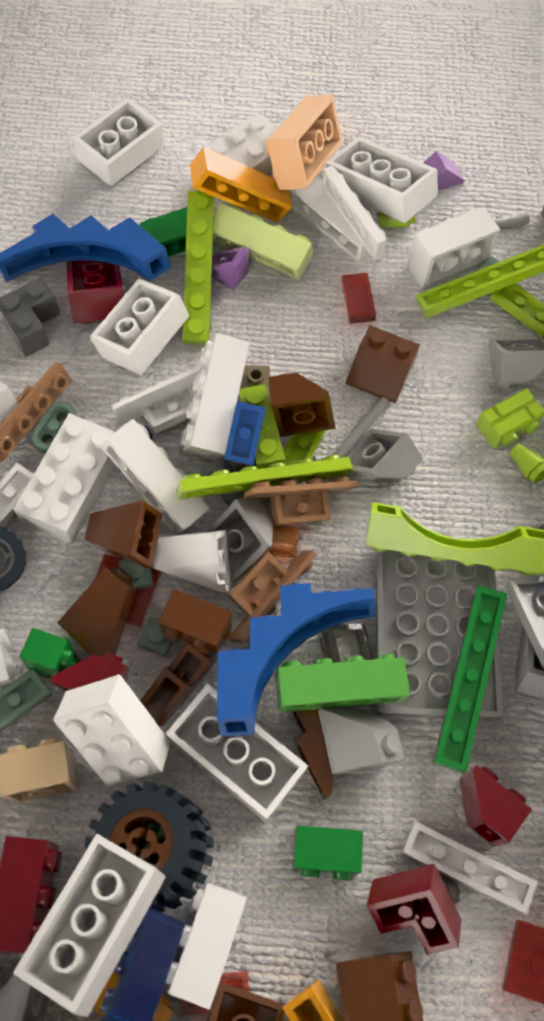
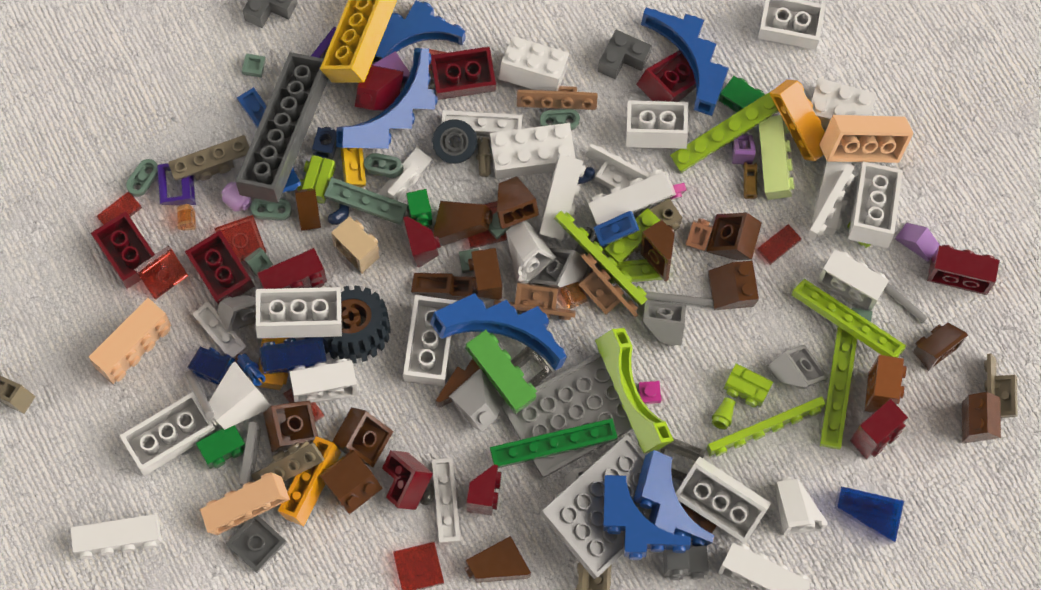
camera: 60 degrees right, 5 degrees up
white brick [53,674,171,787] -> none
green brick [293,826,363,881] -> none
none -> reddish brown slope [332,407,394,468]
none -> dark tan axle [476,137,492,177]
none -> dark pink plate [638,381,662,404]
none -> nougat bracket [686,218,713,251]
none -> reddish brown slope [706,212,762,260]
none -> pearl gold bar [743,162,757,199]
none -> dark red brick [927,245,1000,295]

